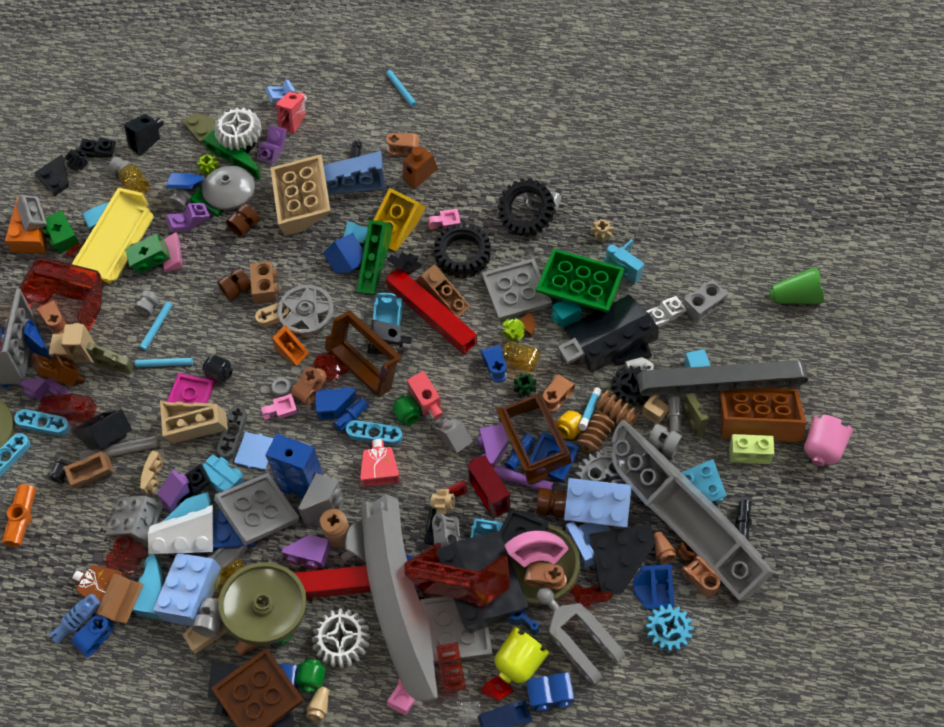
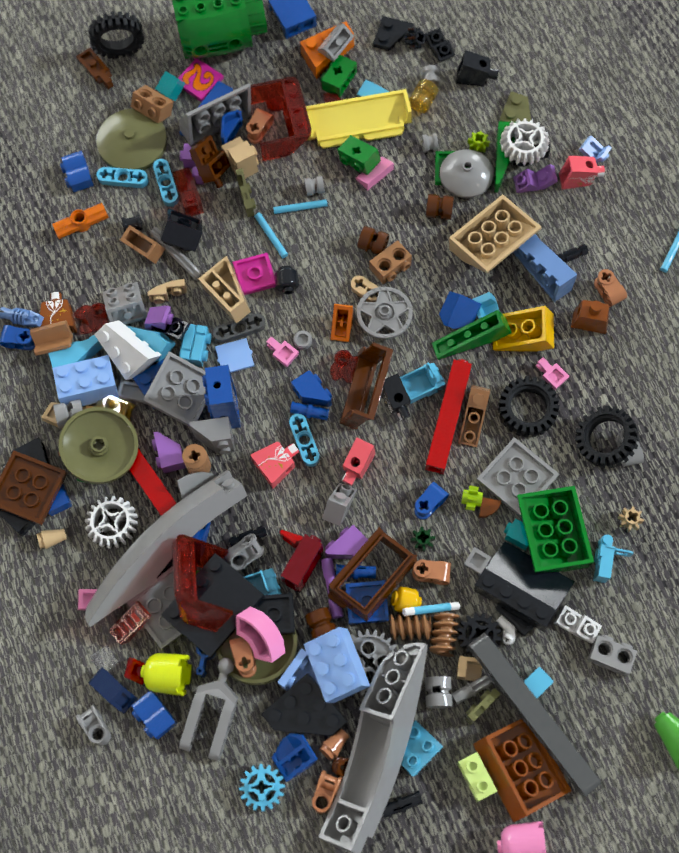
camera: 60 degrees right, 10 degrees up
blue slope [166,173,205,189] -> none
medium lavender slope [166,203,210,232] -> none
nougat piece [291,367,326,405] -> none
green head [295,659,325,693] -> none
black slope [387,252,422,271] -> none
green head [392,396,421,425] -> none
tan gear [431,489,455,514] -> none
clear yellow piece [503,341,541,372] -> none
clear red plate [570,584,613,607] -> none

